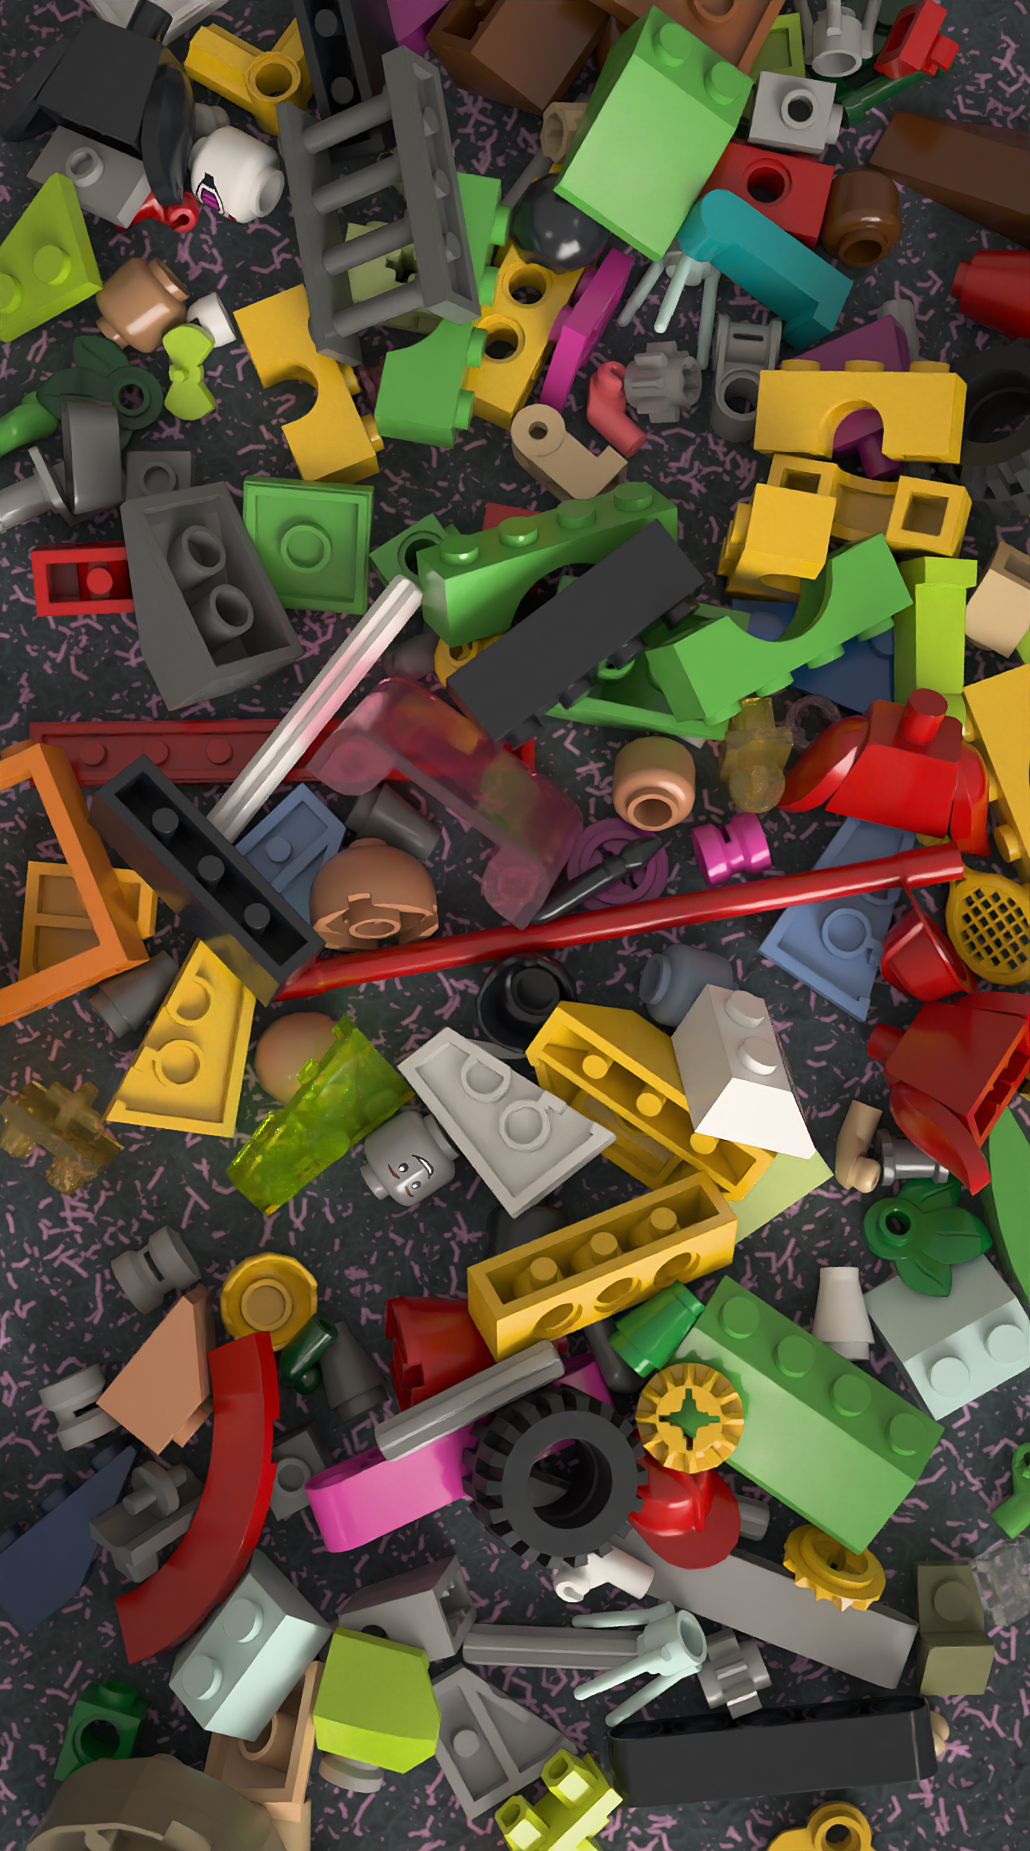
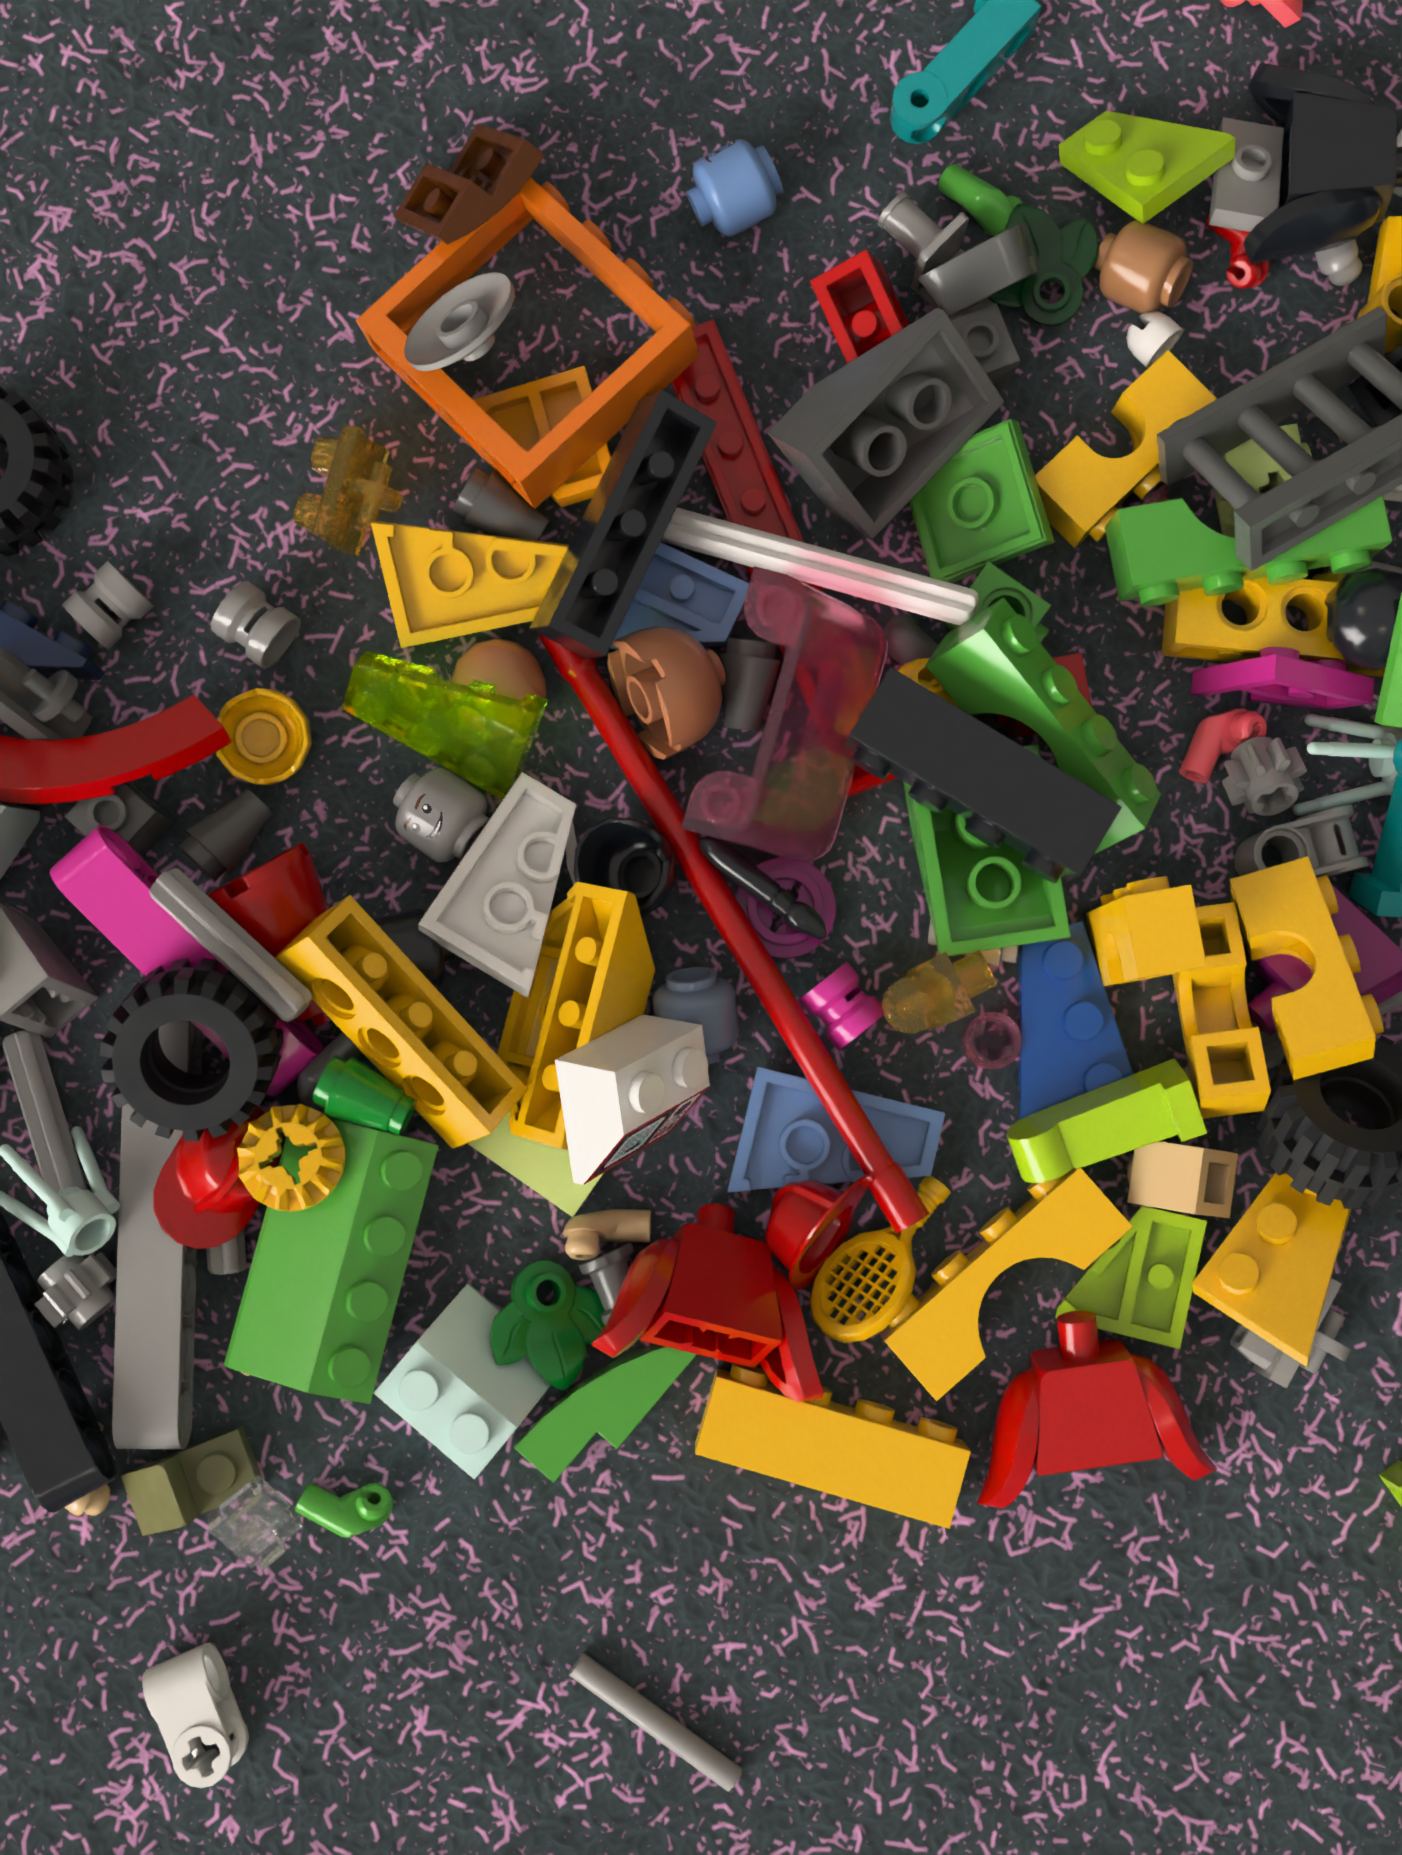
camera: 75 degrees right, 0 degrees up
nougat slope [96,1284,217,1455] -> none
lime piece [162,323,217,421] -> none
white head [188,126,284,223] -> none
dark green arm [277,1313,339,1395] -> none
tan leg [511,404,628,503] -> none
white arm [553,1545,655,1602] -> none
nougat head [612,736,696,831] -> none
bright green arch [644,532,913,726] -> none
red torso [763,688,992,857] -> none
yellow gear [782,1524,886,1611] -> none
white cone [811,1267,875,1361] -> none

